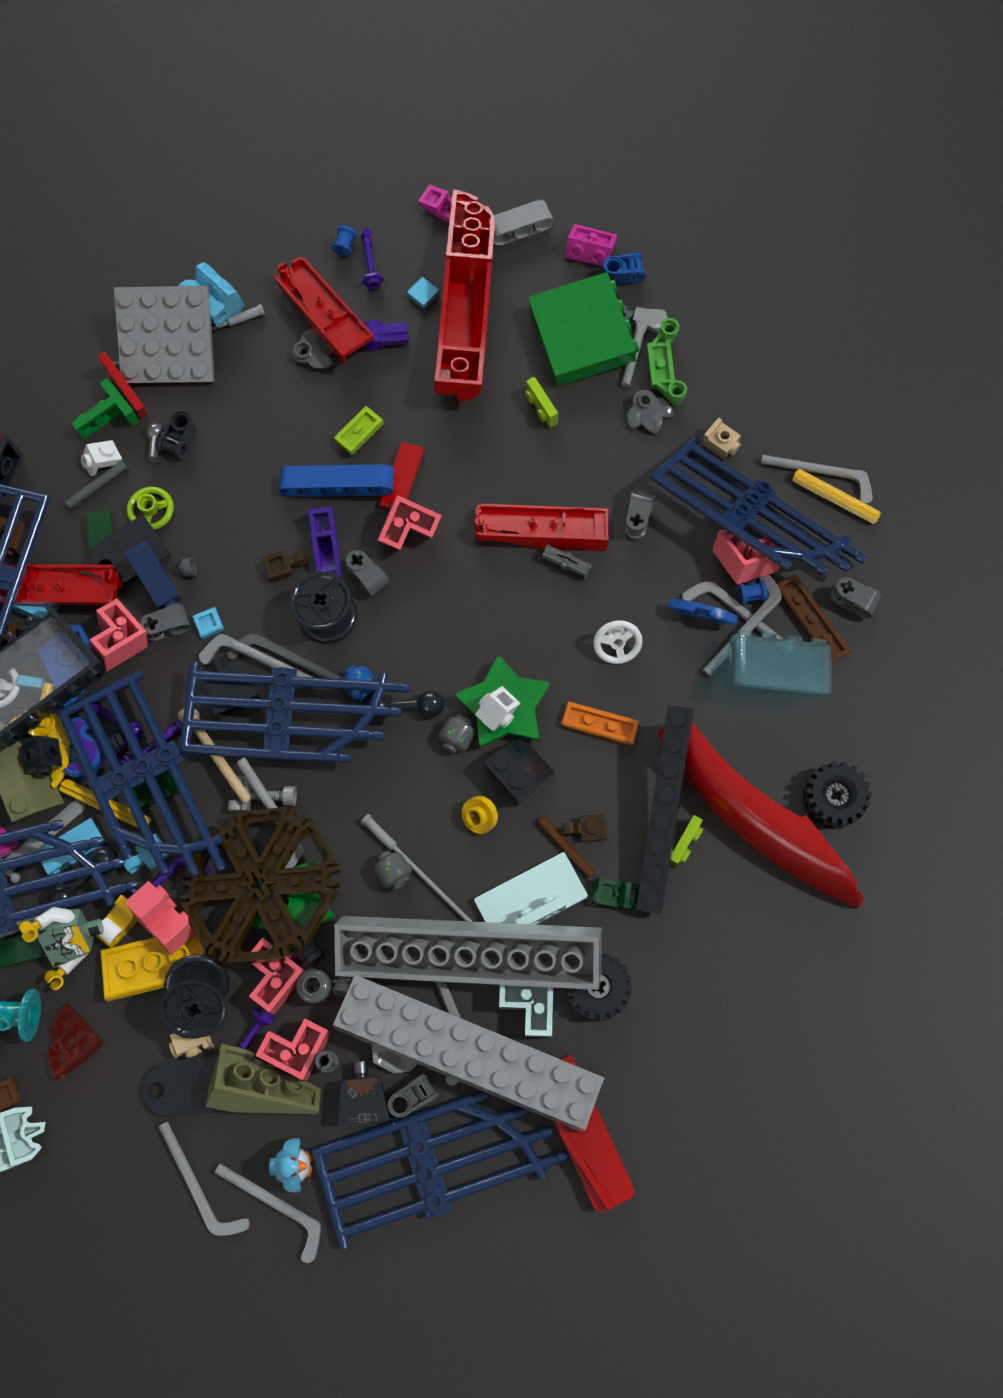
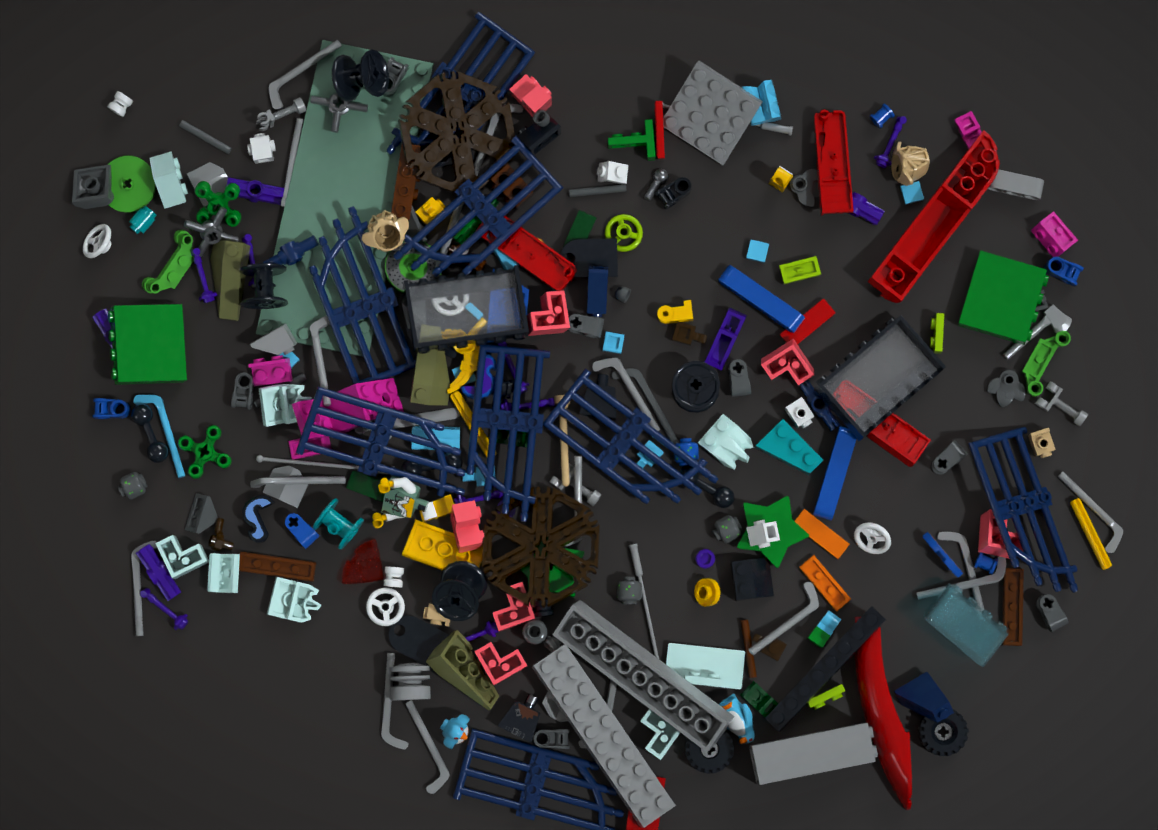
camera: 30 degrees right, 10 degrees up
black brick [22,735,62,777] -> none
dark grey pin [315,1051,339,1073] -> none
dark grey pin [542,544,592,578] -> none
none -> white piece [366,588,405,626]
none -> white wheel [383,567,404,588]
none -> light grey wheel [389,663,431,700]
none -> medium azure plate [636,440,664,468]
none -> yellow leg [657,300,693,324]
none -> dark purple tile [696,549,715,569]
none -> light aqua plate [698,414,753,470]
none -> medium azure animal [719,694,755,744]
none -> medium azure tile [746,240,769,263]
none -> light grey piece [749,582,819,655]
none -> light grey container [749,723,878,785]
none -> teal wedge [754,419,823,475]
none -> yellow leg [768,166,793,193]
none -> white brick [785,397,814,429]
none -> orange tile [795,509,850,559]
none -> dark blue pin [797,380,841,432]
none -> leg [807,610,841,648]
none -> clear window [813,315,946,441]
none -> blue beam [813,426,856,521]
none -> tan piece [891,142,930,186]
none -> dark blue slope [894,672,954,723]
none -> light grey bar [1035,381,1088,427]

